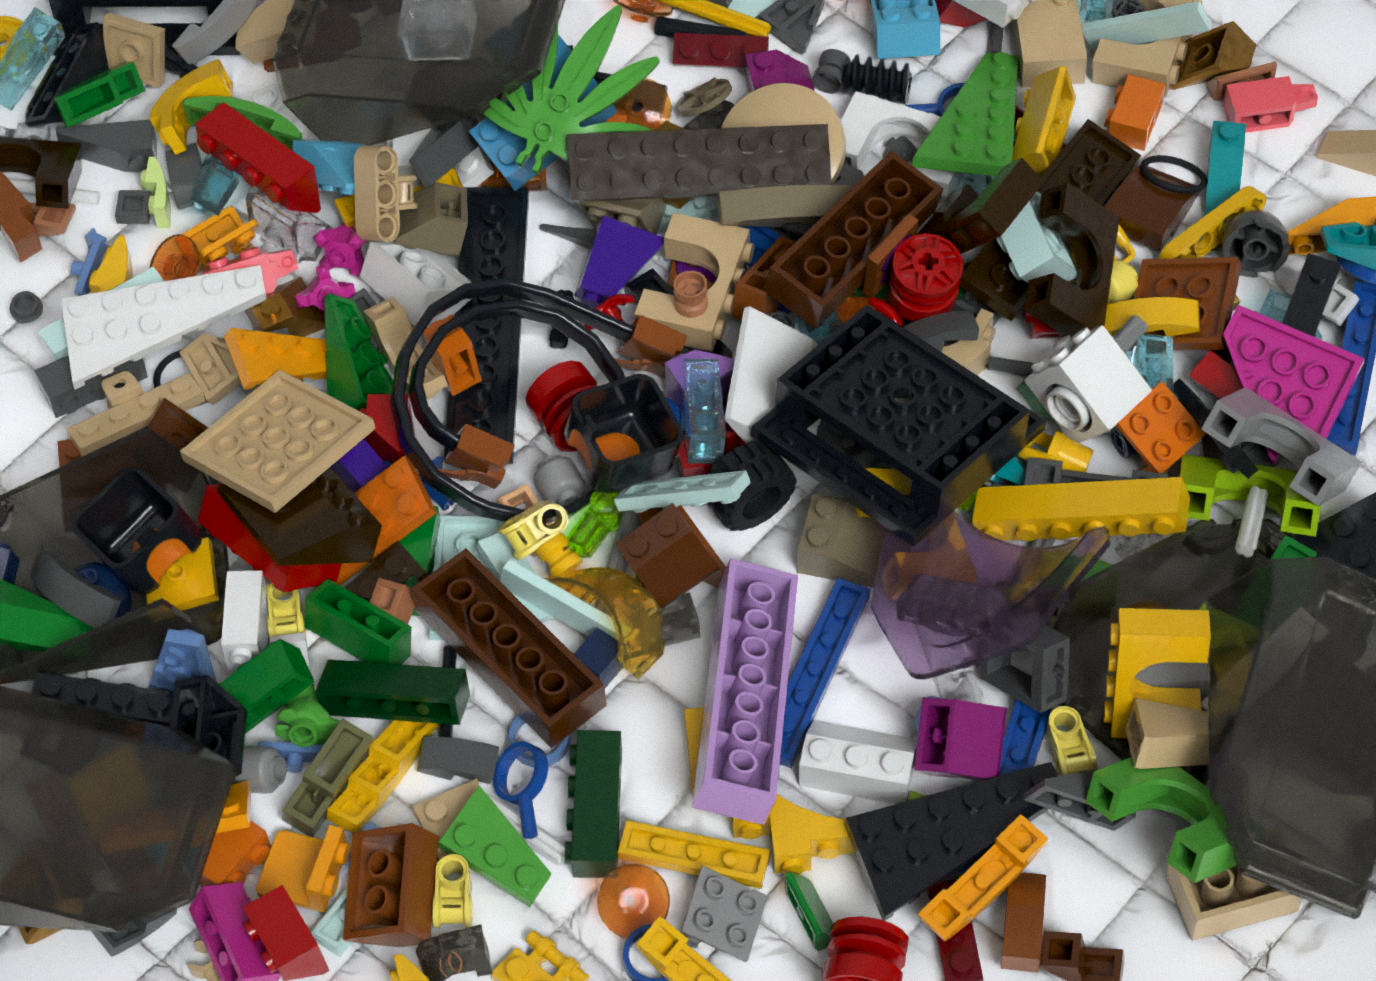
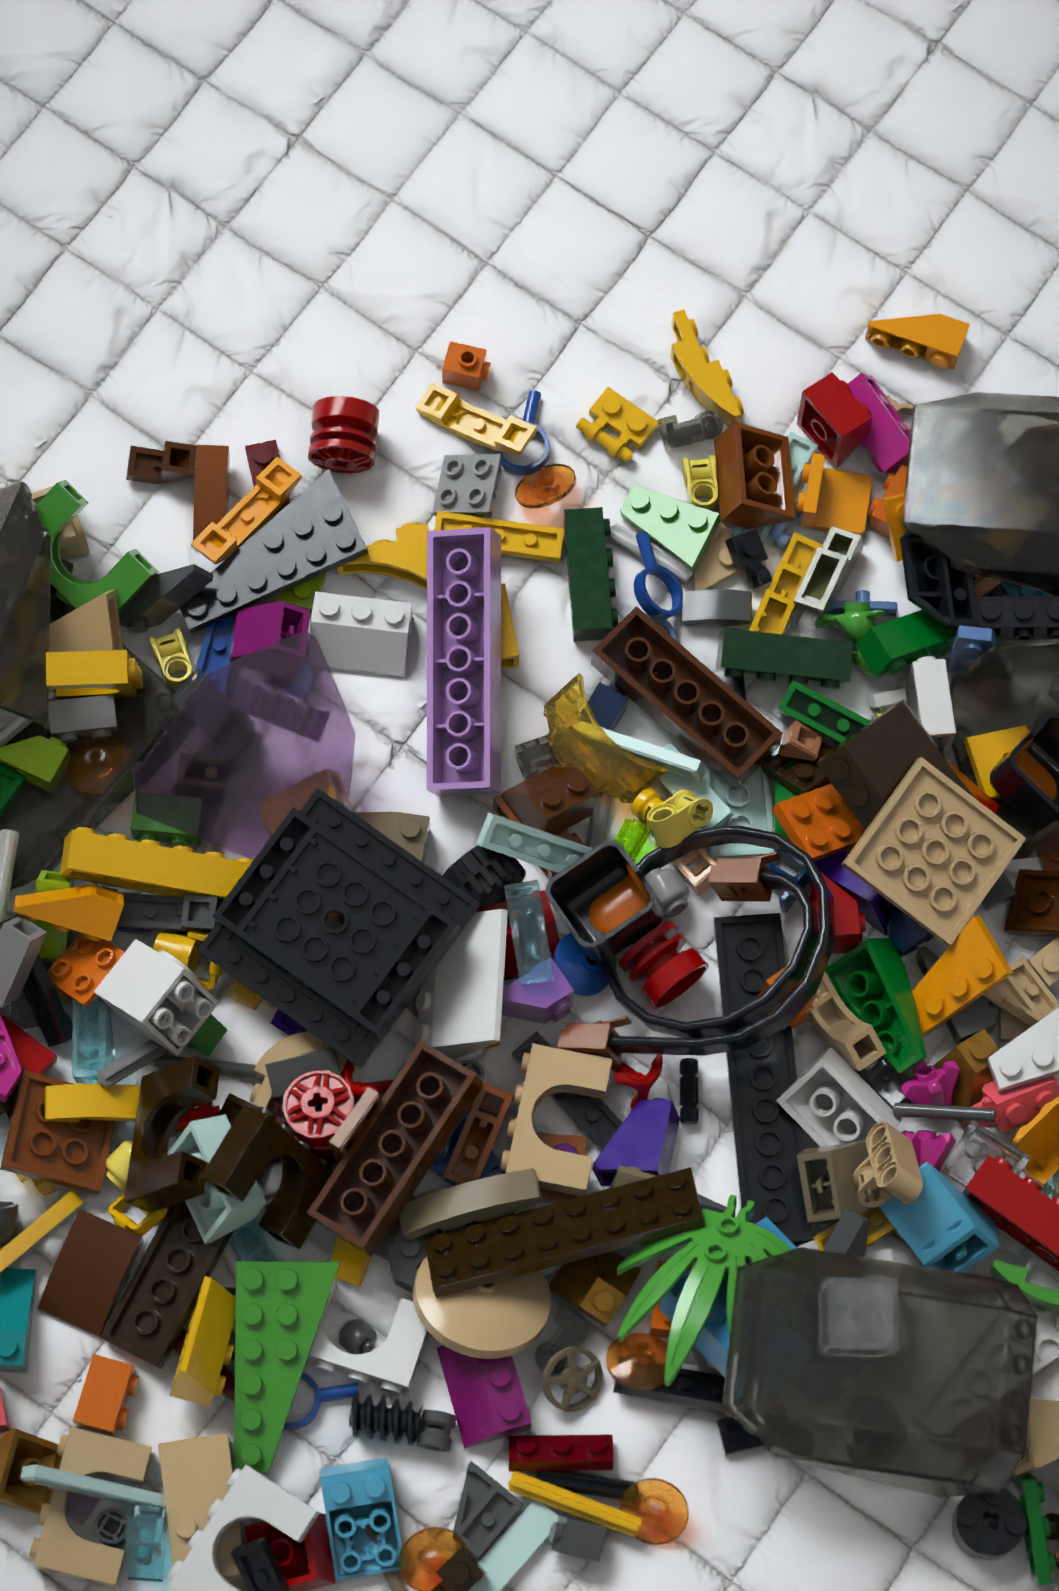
camera: 170 degrees right, 15 degrees up
light grey head [234,746,287,794] -> none
nougat wheel [674,271,708,318] -> none
blue plate [780,578,871,768] -> none
green slope [785,871,834,951] -> none
black tyre [1140,155,1207,194] -> none
none -> light orange slope [13,884,124,942]
none -> black plate [725,529,772,589]
none -> dark grey bar [893,1103,996,1122]

